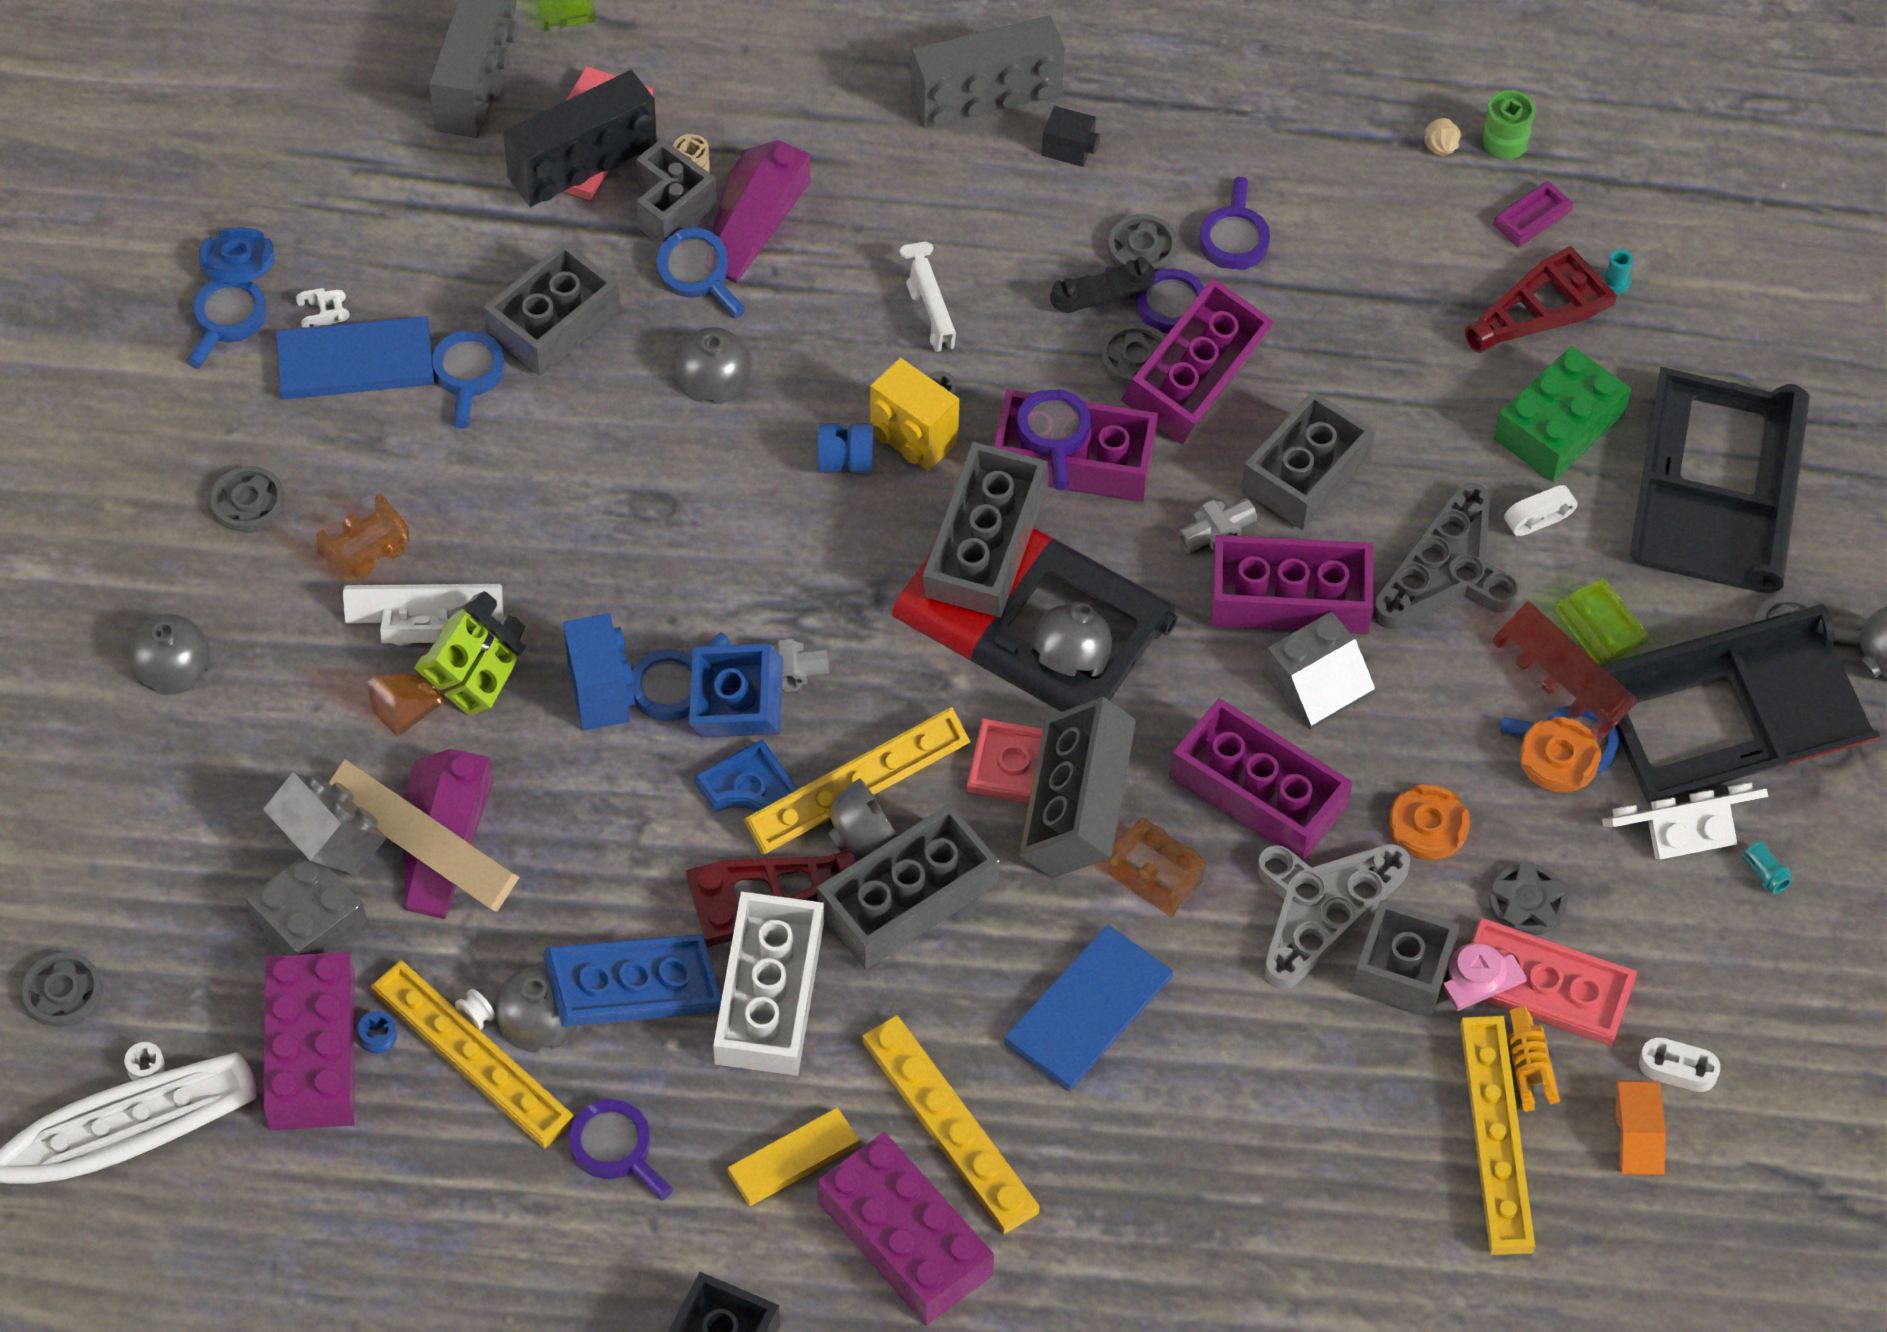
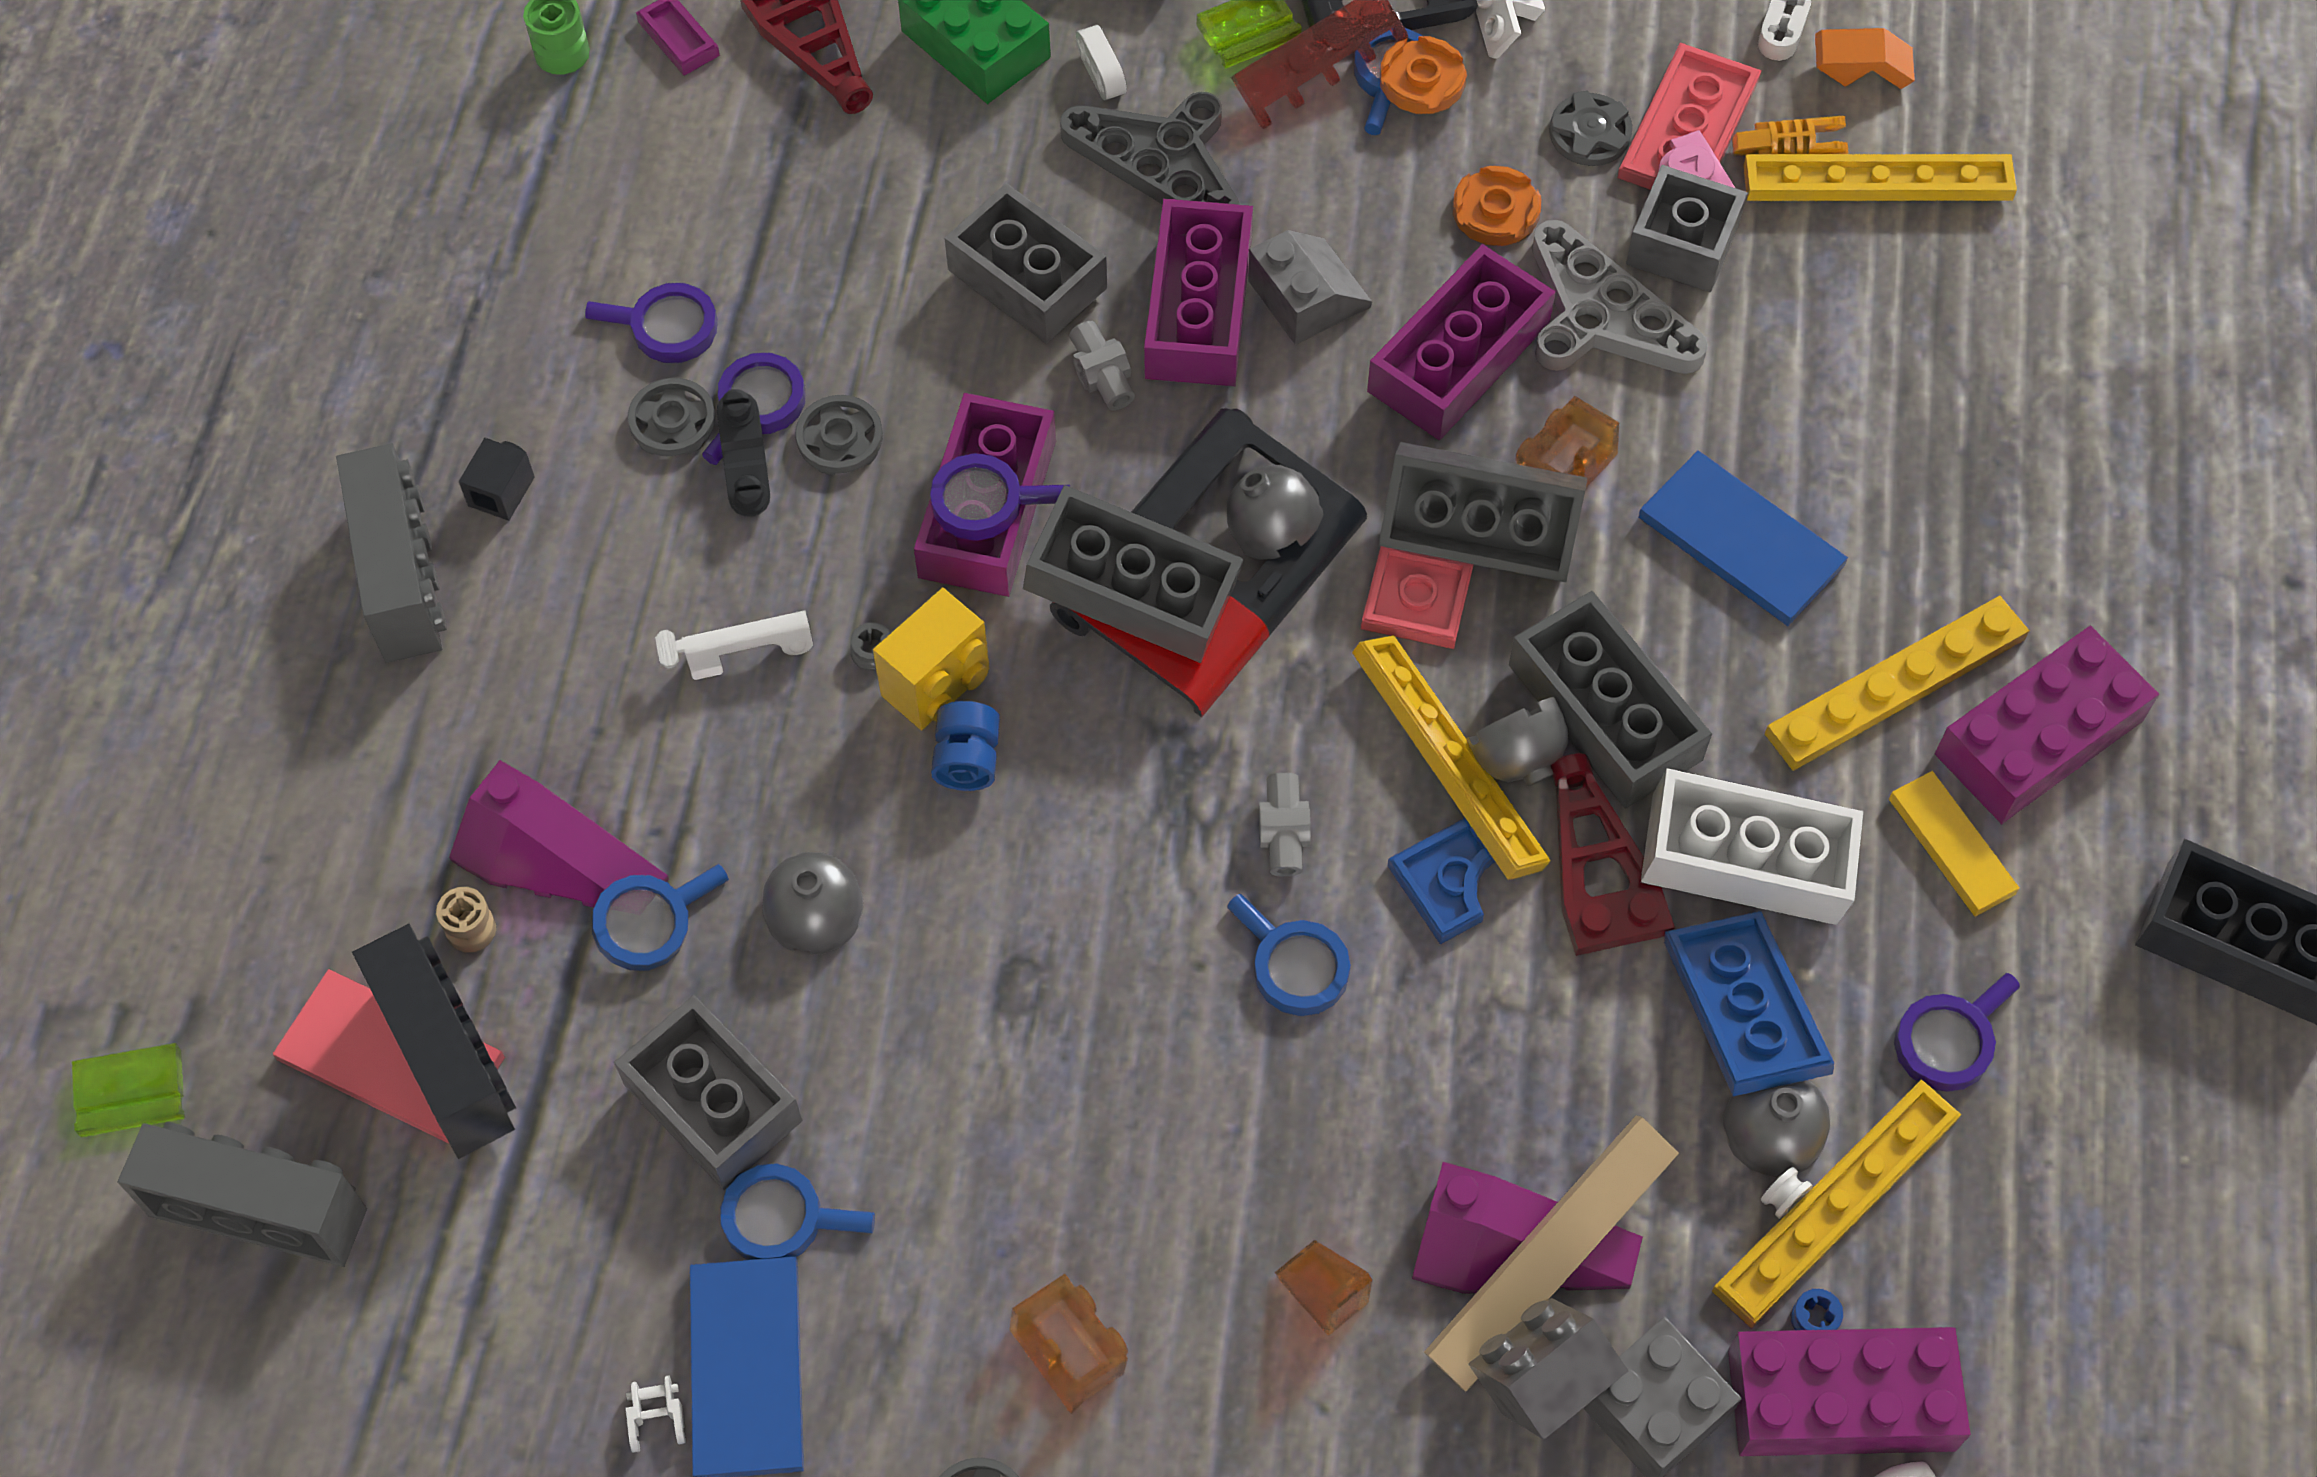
camera: 85 degrees left, 5 degrees up
white bracket [343,584,504,646] -> none
lime hips [414,591,526,716] -> none
blue brick [563,613,635,731] -> none
flat silver brick [636,138,717,245] -> none
blue brick [689,643,783,738] -> none
magenta brick [1121,277,1275,445] -> none
tan plate [1424,118,1461,157] -> none

